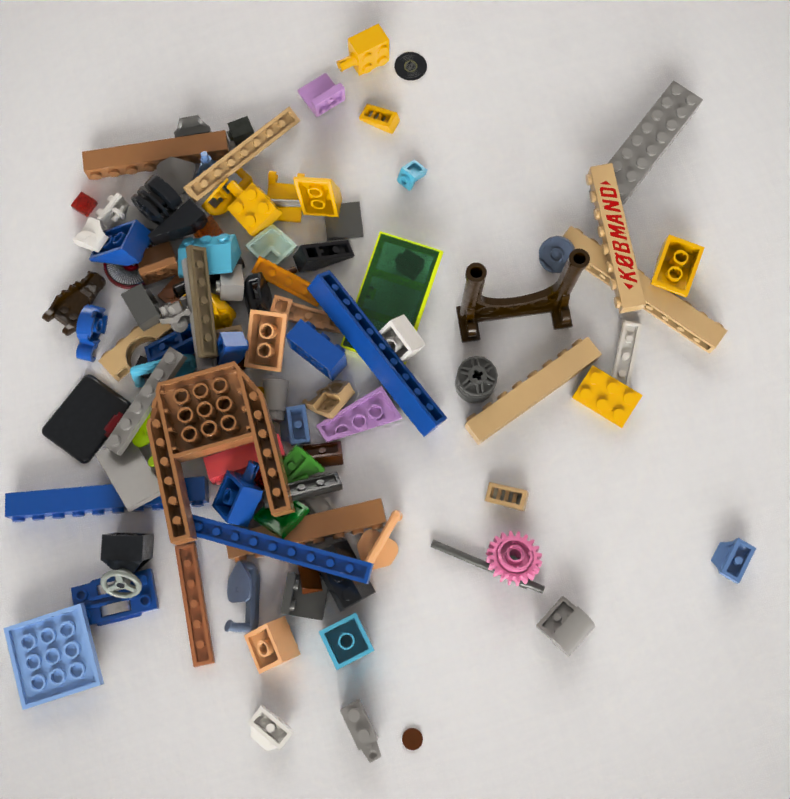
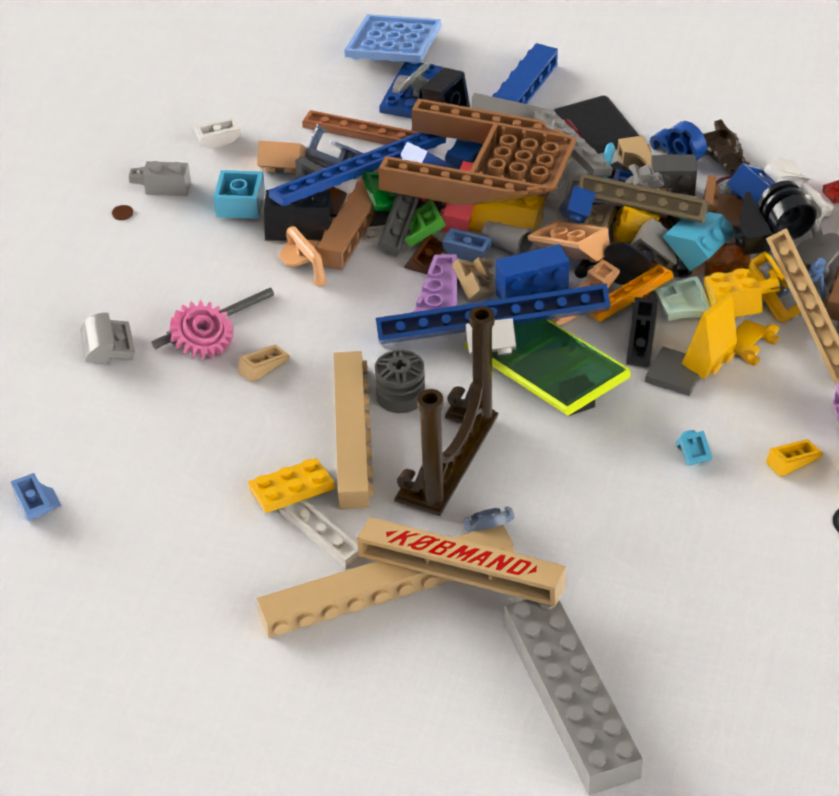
camera: 125 degrees right, 30 degrees down
yellow slope [651,234,705,297] -> none

